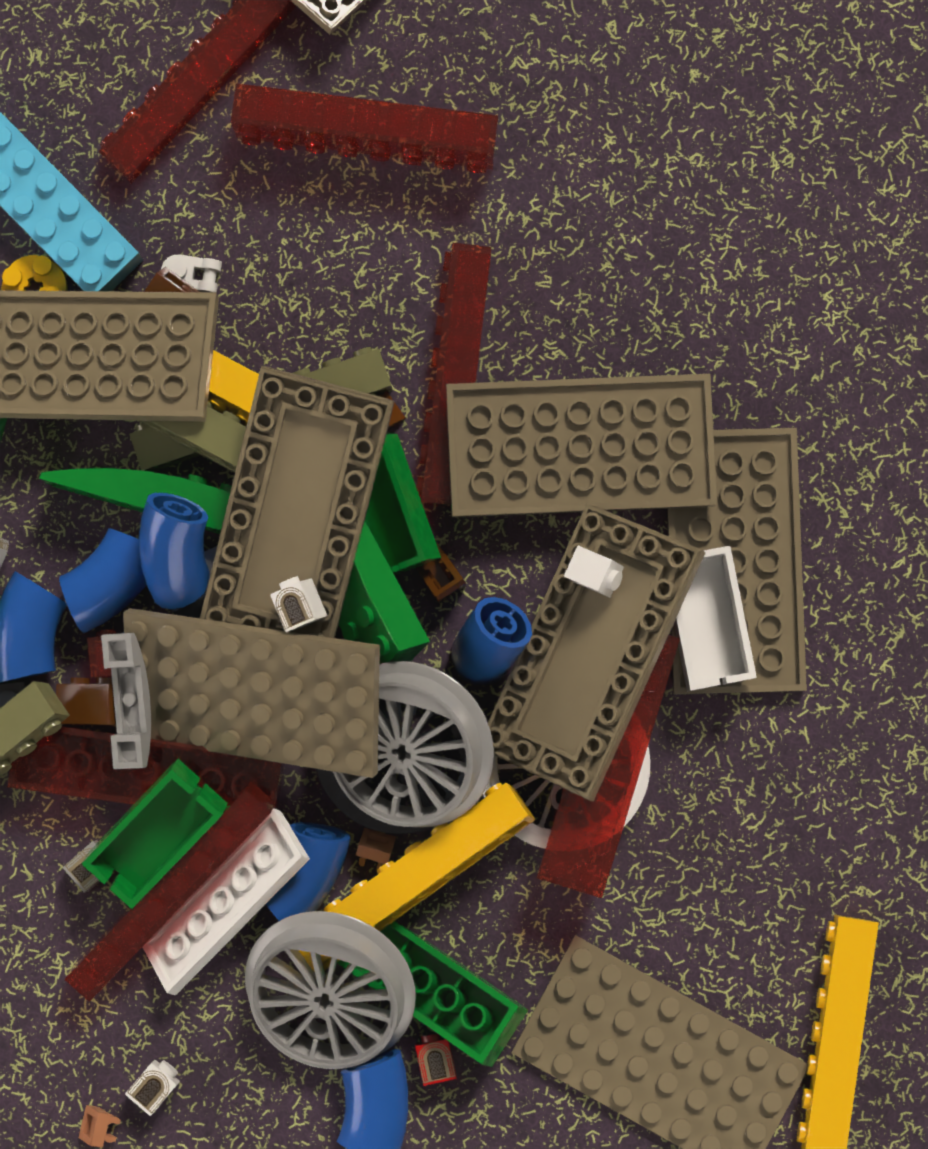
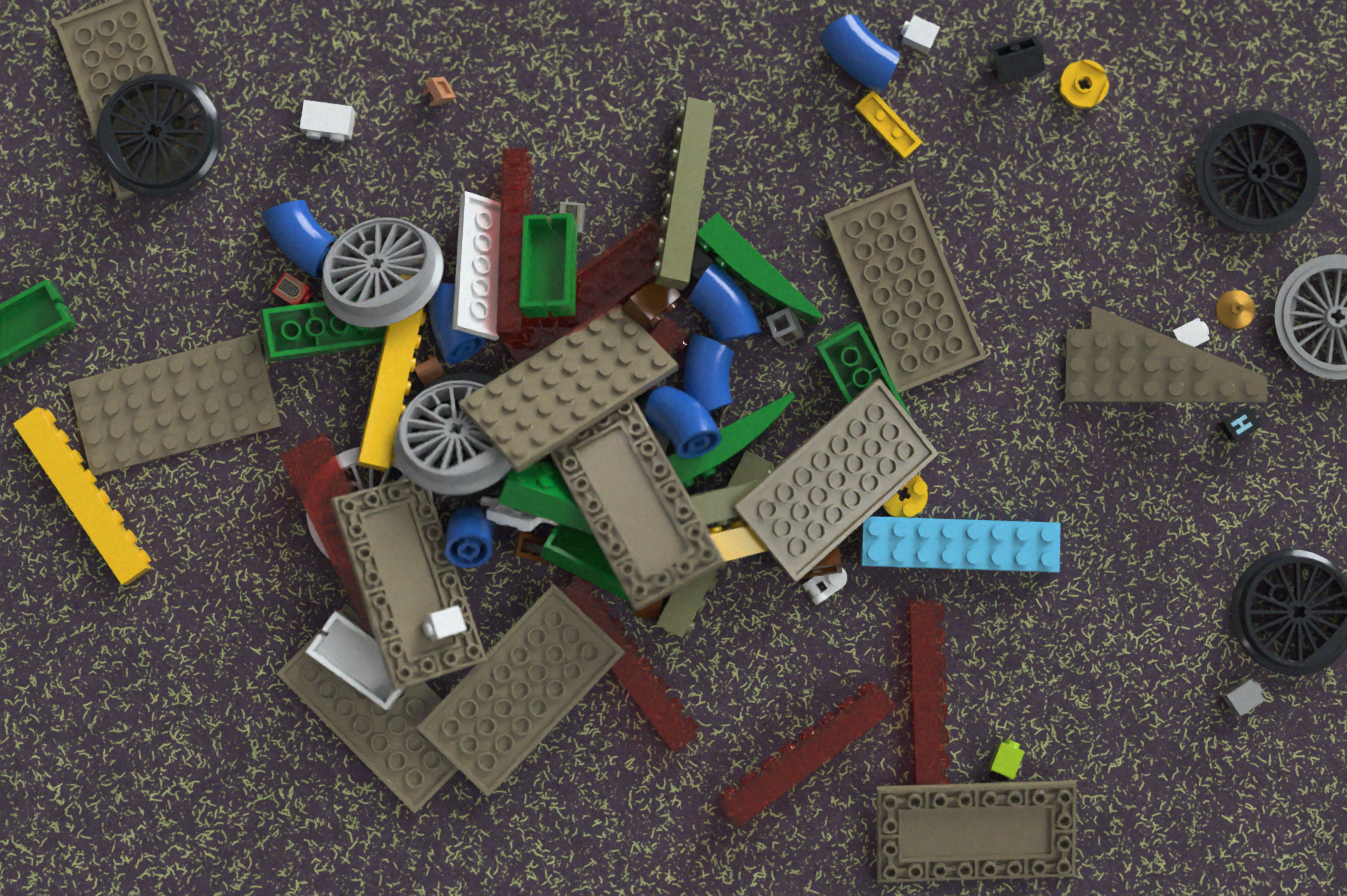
camera: 130 degrees right, 0 degrees up
light grey slope [101,633,151,769] -> none
brick [125,1060,180,1116] -> none
brick [270,576,327,632] -> none
none -> white plate [480,495,558,531]

